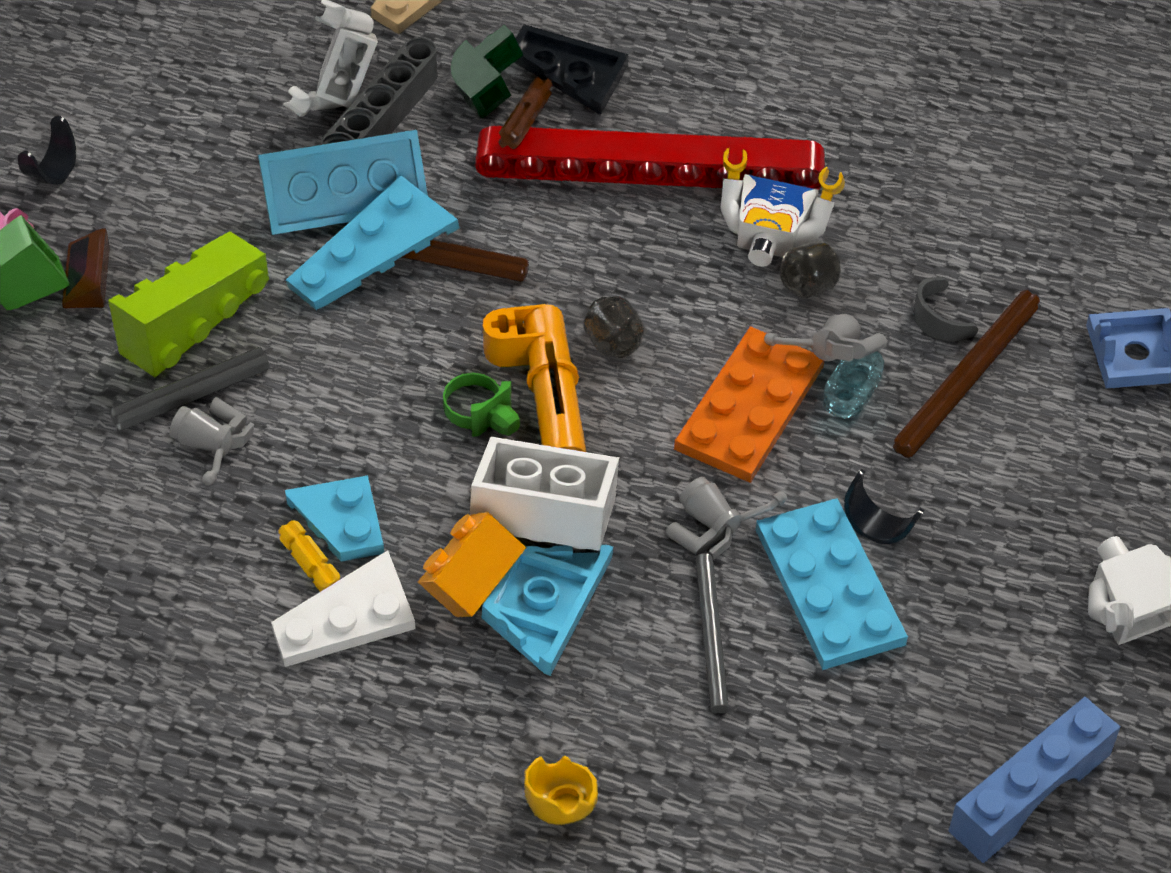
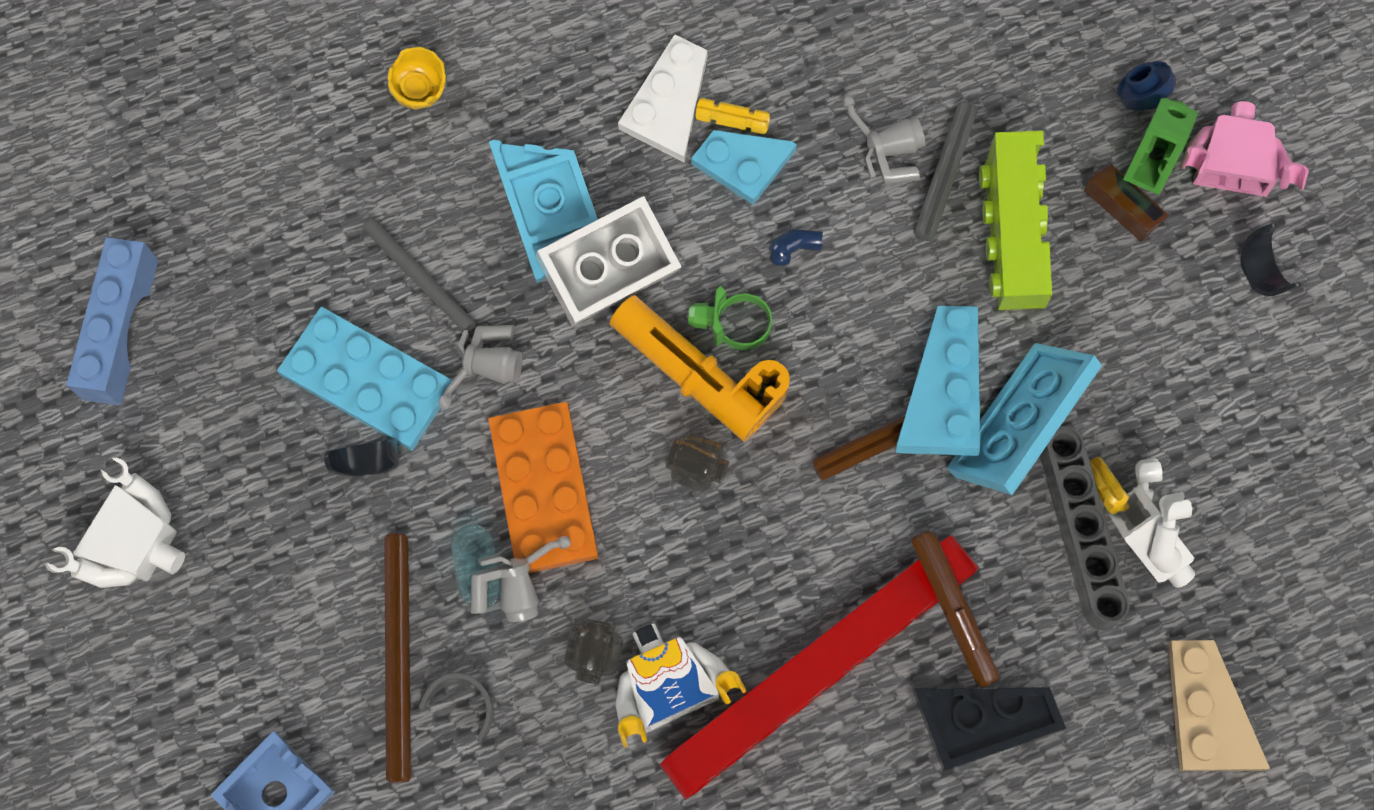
camera: 145 degrees right, 20 degrees up
light orange brick [418,512,526,617] -> none
dark green brick [451,25,524,118] -> none
none -> dark blue arm [769,229,823,265]
none -> yellow axle [1089,457,1129,514]

